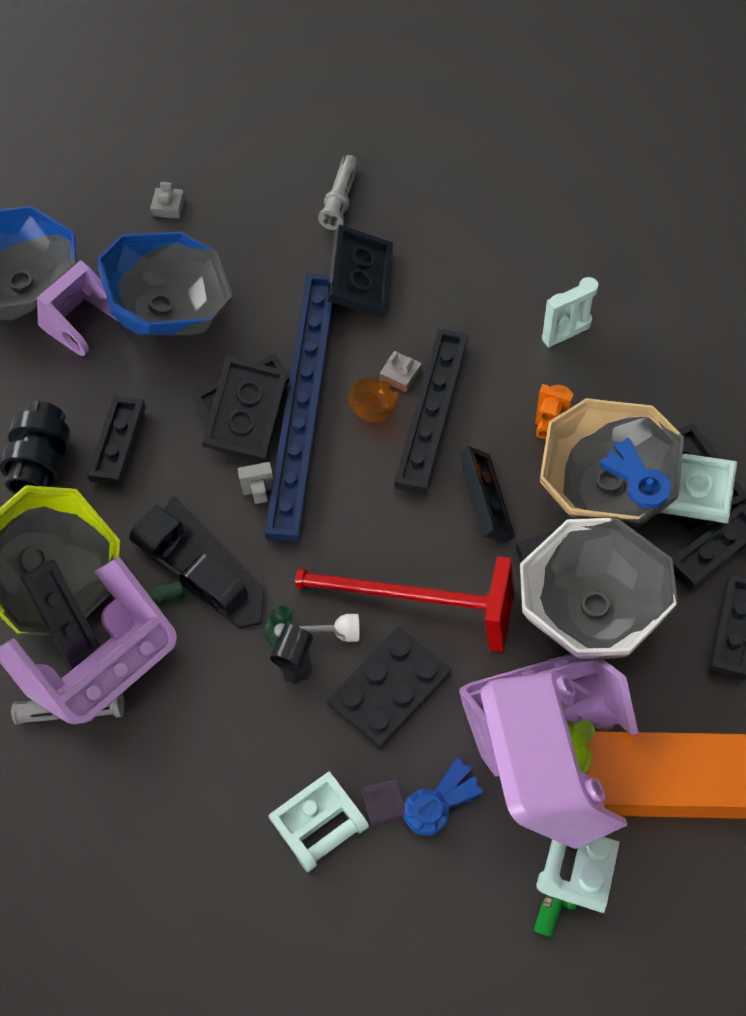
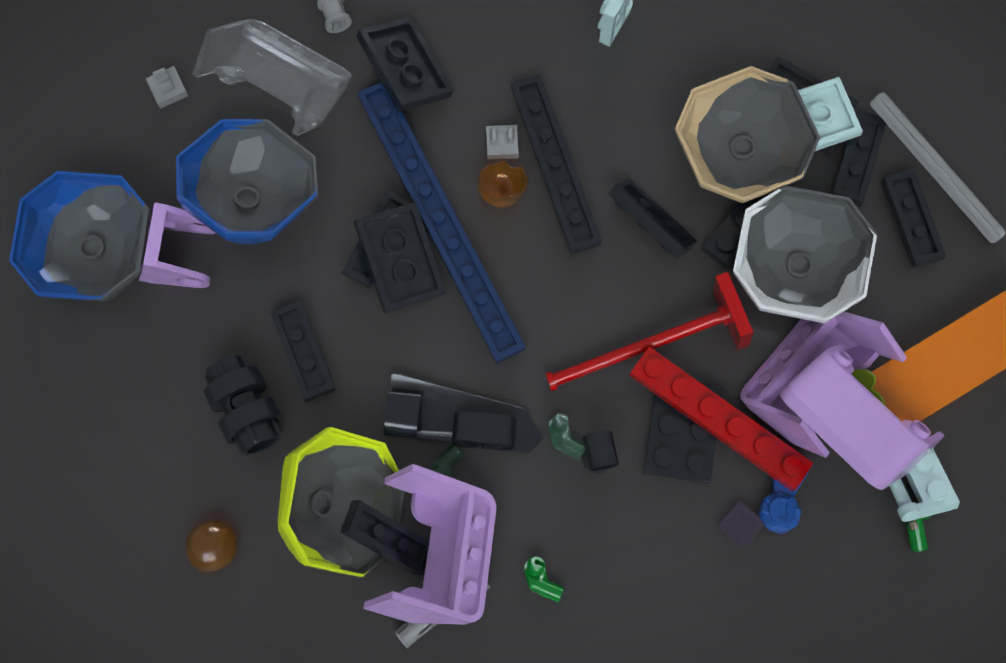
camera: 35 degrees left, 15 degrees up
light grey tile [237,462,273,504] -> none
light aqua plate [268,771,369,873] -> none
white hinge [274,614,359,642] -> none
orange hips [535,384,574,440] -> none
blue piece [600,437,671,509] -> none
none -> clear windscreen [192,19,351,136]
none -> green arm [524,556,565,603]
none -> red plate [629,347,813,492]

